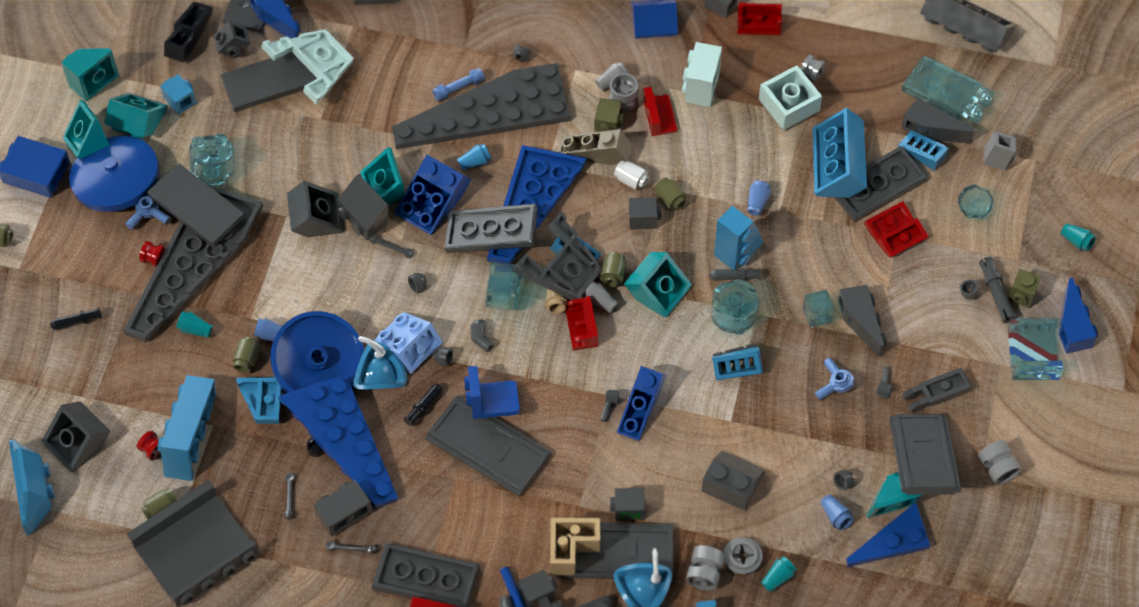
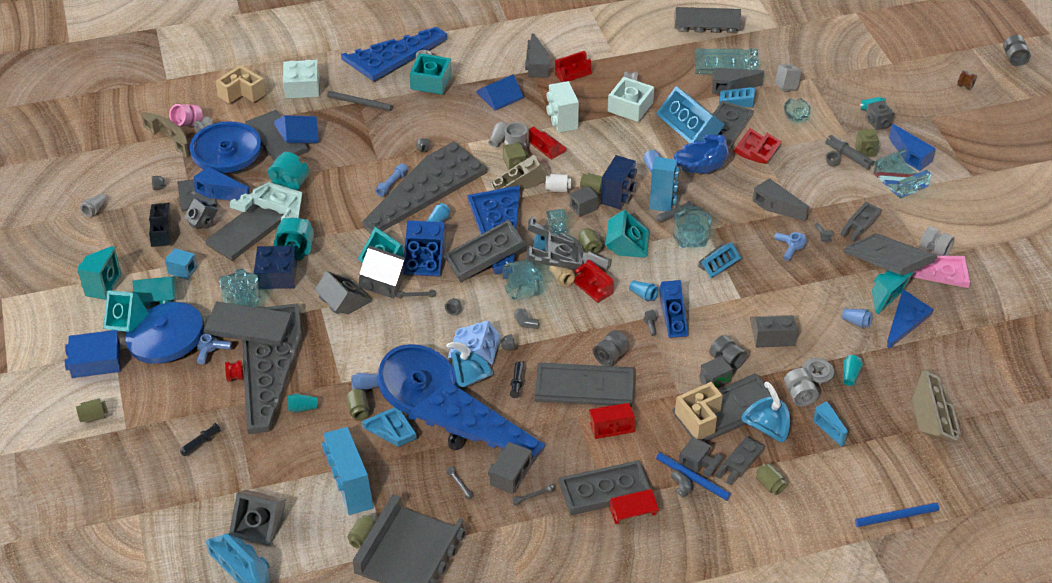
camera: 30 degrees left, 15 degrees down
red wheel [136,430,161,461] -> none
blue bracket [464,366,520,419] -> none
clear light blue brick [803,289,834,328] -> none
dark grey hinge [833,470,854,490] -> none
none -> dark blue brick [254,246,297,289]
none -> teal brick [267,152,310,191]
none -> teal brick [274,218,314,261]
none -> clear light blue brick [546,209,567,235]
none -> red hinge [589,403,635,439]
none -> flat silver wheel [592,330,630,366]
none -> dark blue brick [601,155,637,210]
none -> dark azure cone [629,280,659,302]
none -> blue hair [674,134,729,174]
none -> dark grey wheel [709,335,747,372]
none -> dark grey brick [866,100,894,130]
none -> bright pink wing [911,255,970,288]

